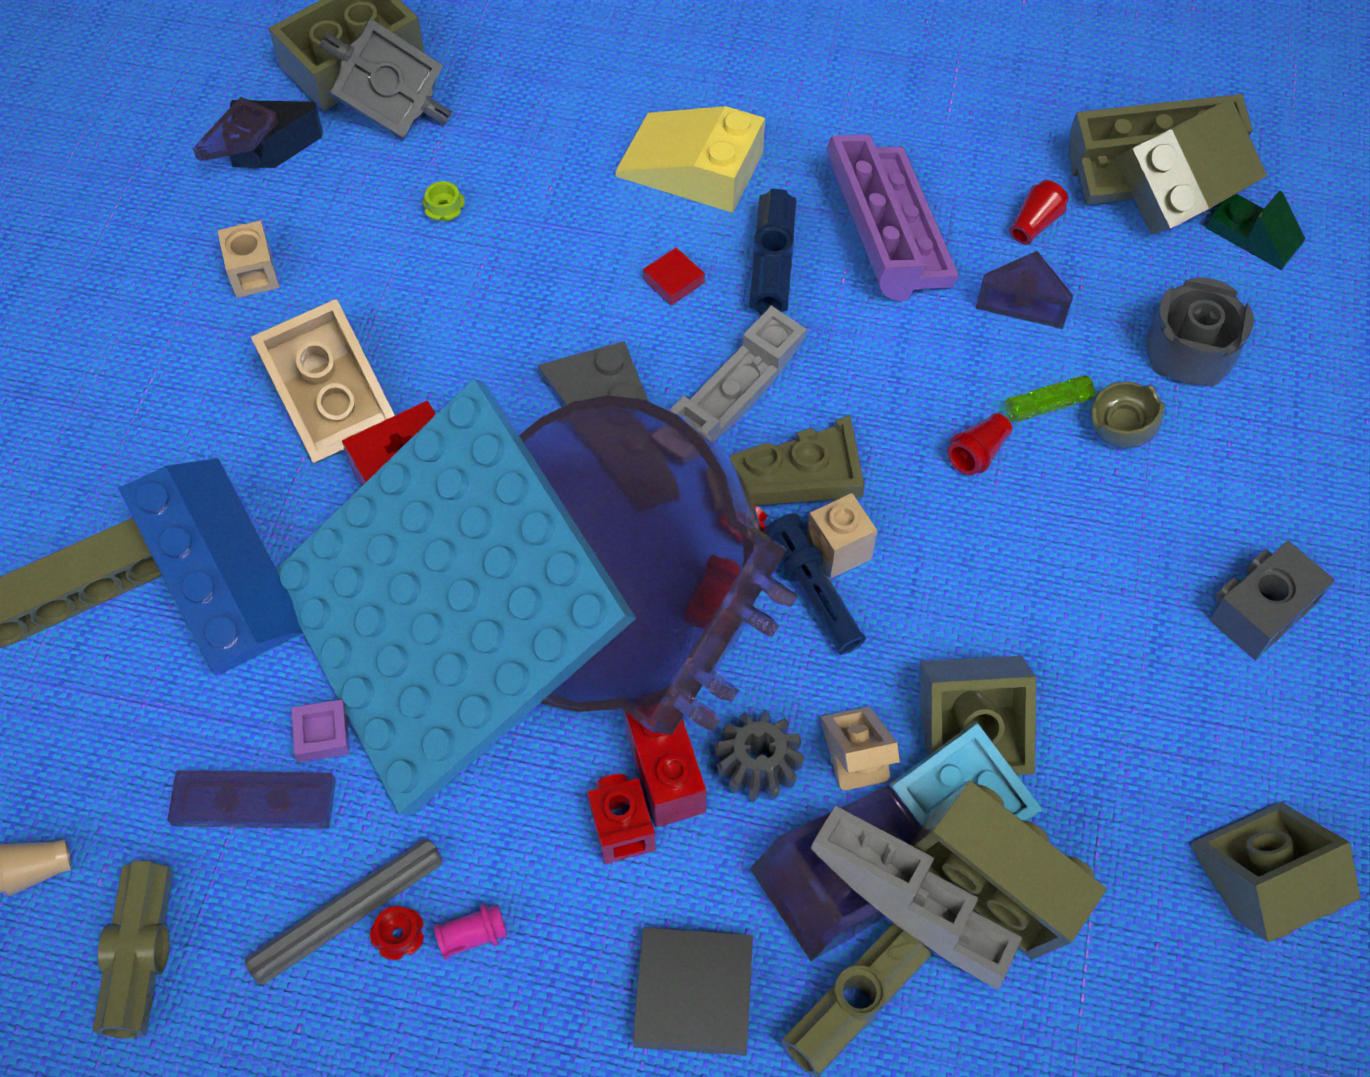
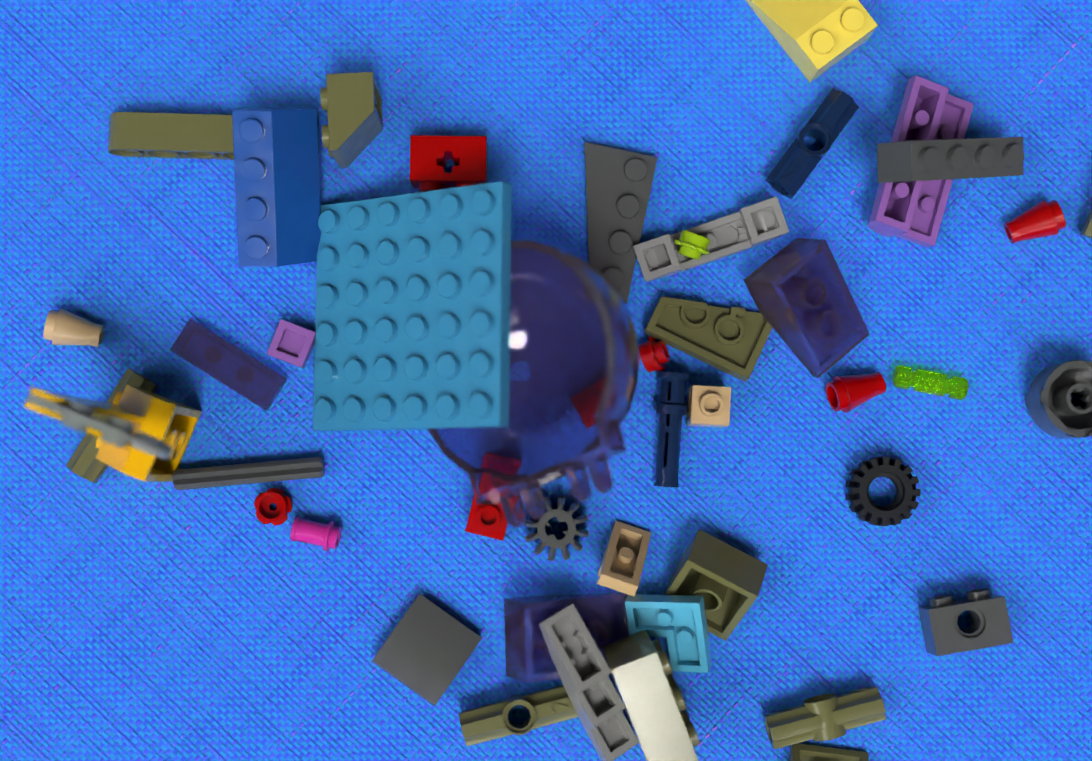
camera: 30 degrees right, 25 degrees up
tan slope [251,299,395,464] -> none
red brick [587,774,656,864] -> none
red tile [643,247,705,305] -> none
clear purple slope [975,251,1073,329] -> none
olive hair [1091,381,1165,448] -> none
none -> yellow slope [23,384,202,482]
none -> olive slope [320,72,383,168]
none -> lime plate [674,230,711,261]
none -> clear purple slope [744,238,870,378]
none -> olive piece [763,686,886,749]
none -> black tyre [845,457,920,526]
none -> dark grey brick [877,137,1024,183]

